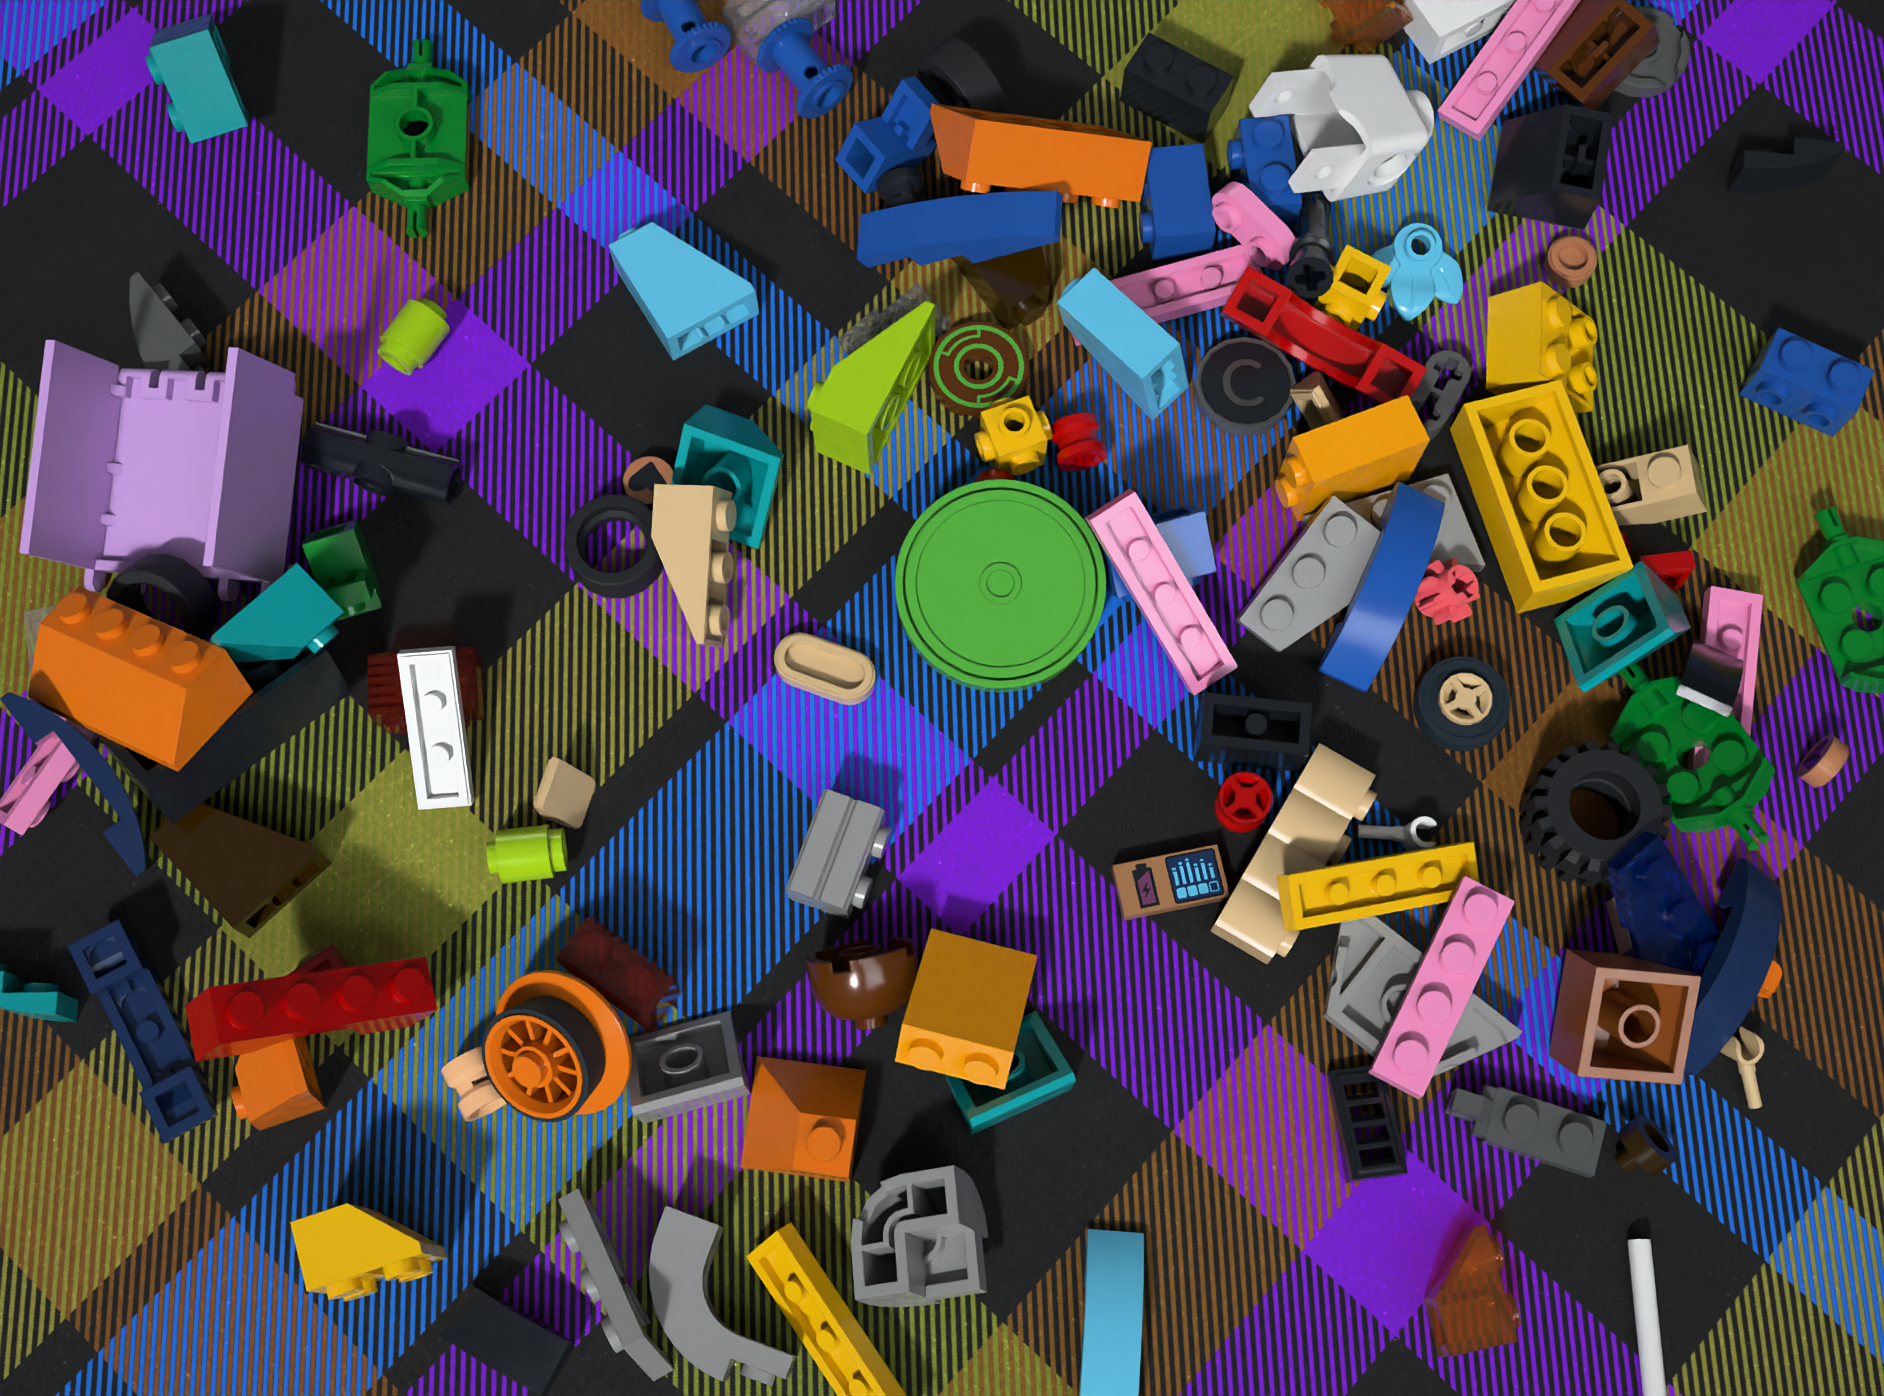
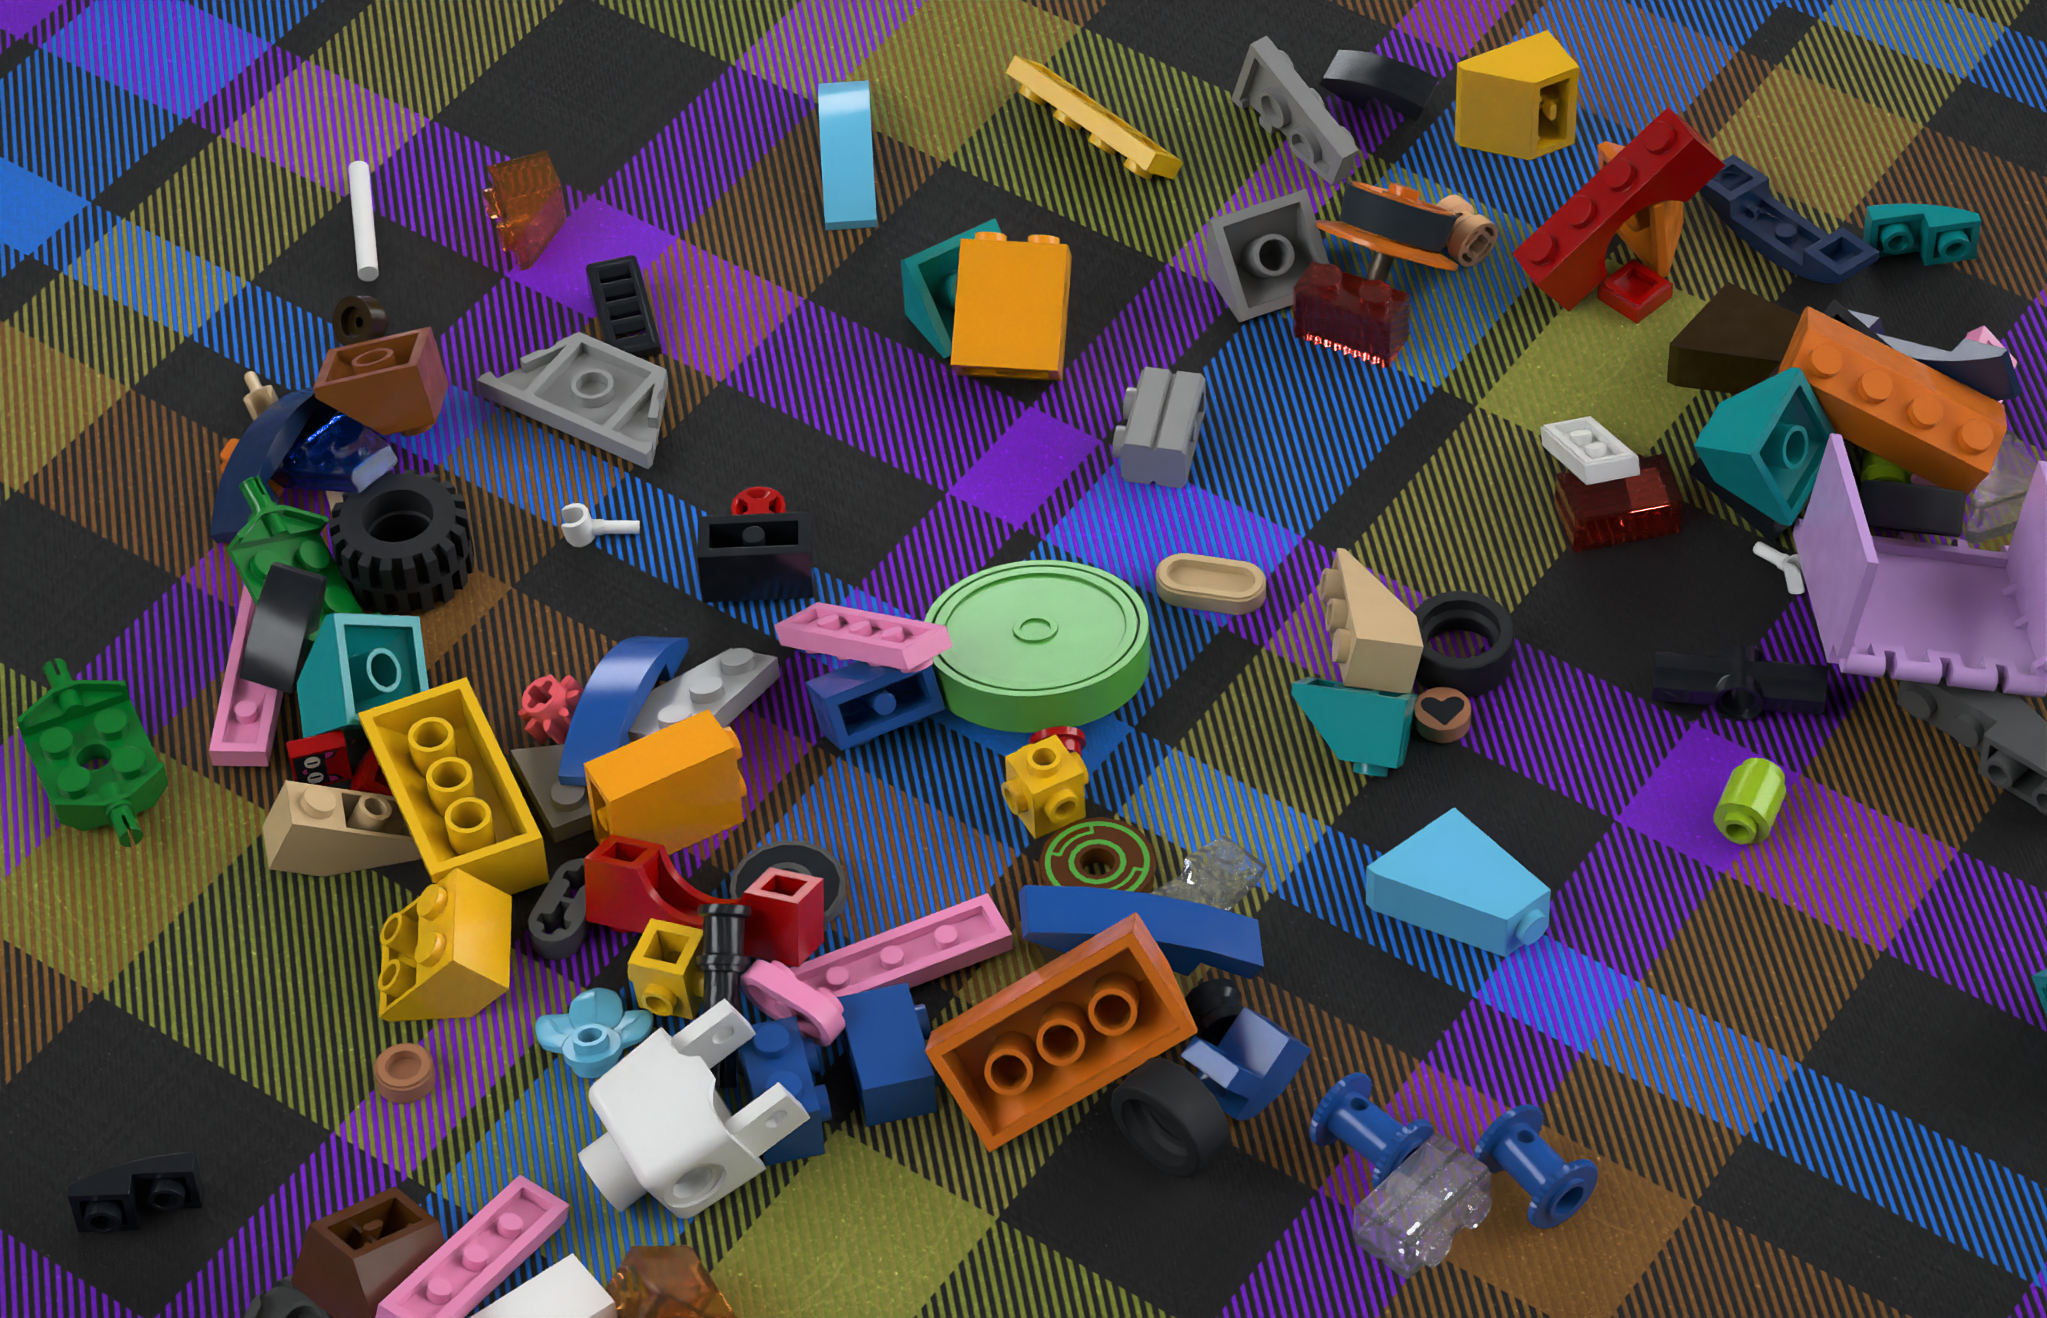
camera: 175 degrees right, 25 degrees down
green brick [302,519,382,621] -> none
green plate [366,39,472,238] -> none
lime brick [486,824,568,884] -> none
tan slope [533,757,596,829] -> none
light grey arch [649,1206,797,1386] -> none
orange slope [740,1056,866,1183] -> none
reddish brown cylinder [805,937,918,1030] -> none
lime slope [807,301,935,475] -> none
light grey brick [851,1165,989,1307] -> none
red wheel [1050,412,1108,472] -> none
medium azure slope [1057,268,1189,421] -> none
tile [1111,844,1230,921] -> none
black brick [1120,32,1234,145] -> none
tan brick [1211,743,1377,964] -> none
yellow plate [1276,842,1480,931] -> none
tan slope [1290,371,1343,430] -> none
bright pink plate [1367,876,1515,1099] -> none
black wheel [1413,656,1510,751] -> none
dark grey hinge [1444,1085,1607,1178] -> none
black slope [1487,104,1614,230] -> none
blue brick [1739,328,1875,437] -> none
nougat tile [1797,734,1849,788] -> none

